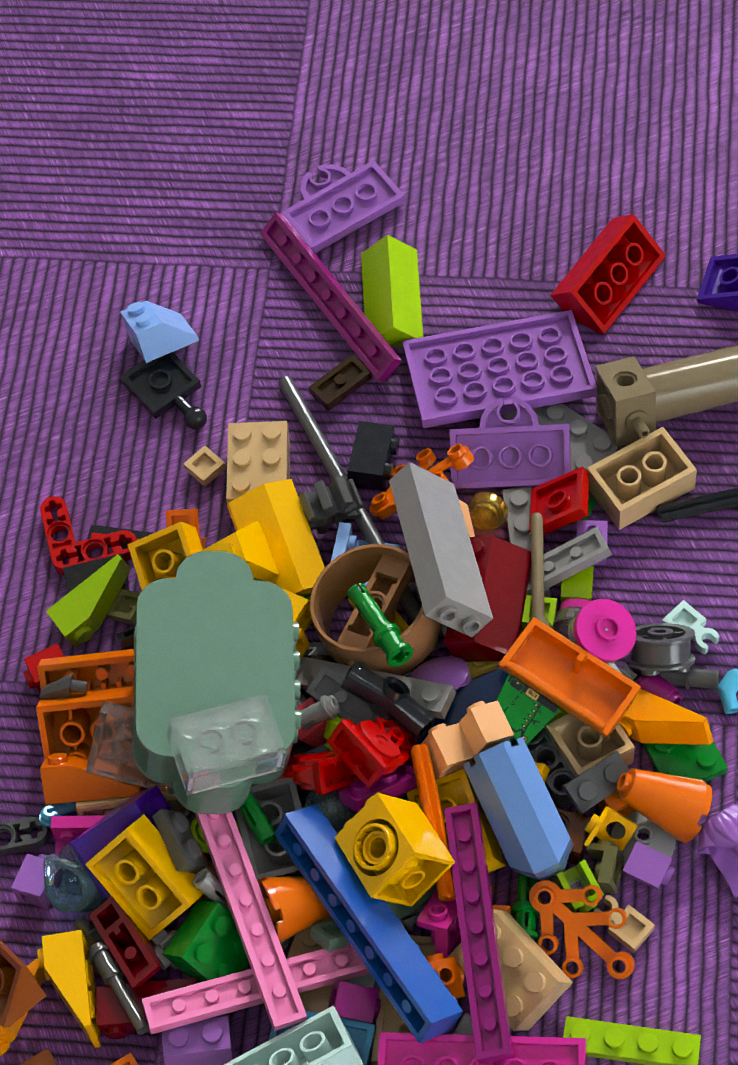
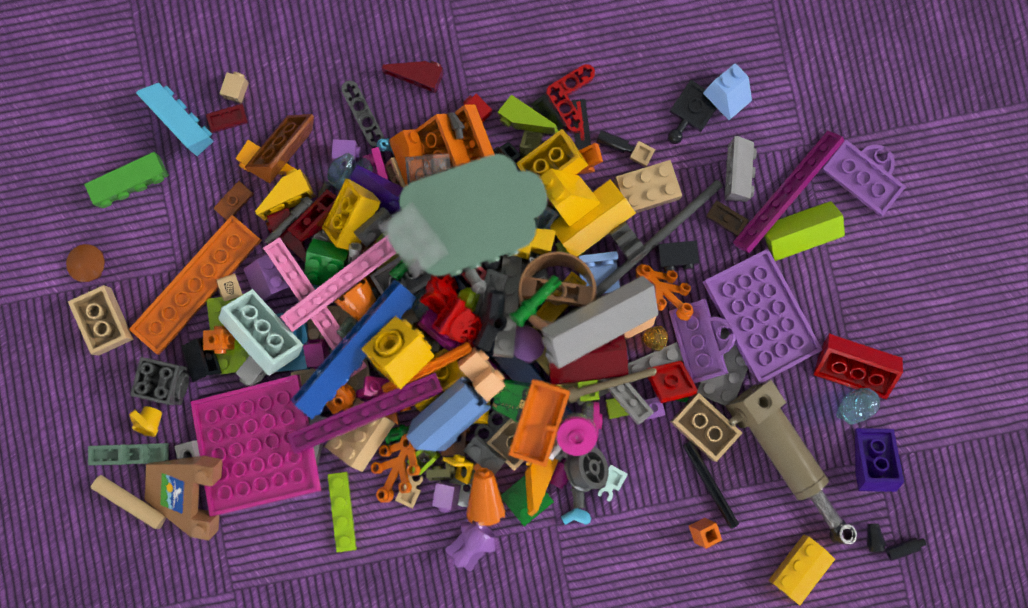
camera: 65 degrees right, 25 degrees up
none -> black cylinder [596,130,634,154]
none -> light grey slope [724,136,757,202]
none -> clear light blue helmet [836,388,880,425]

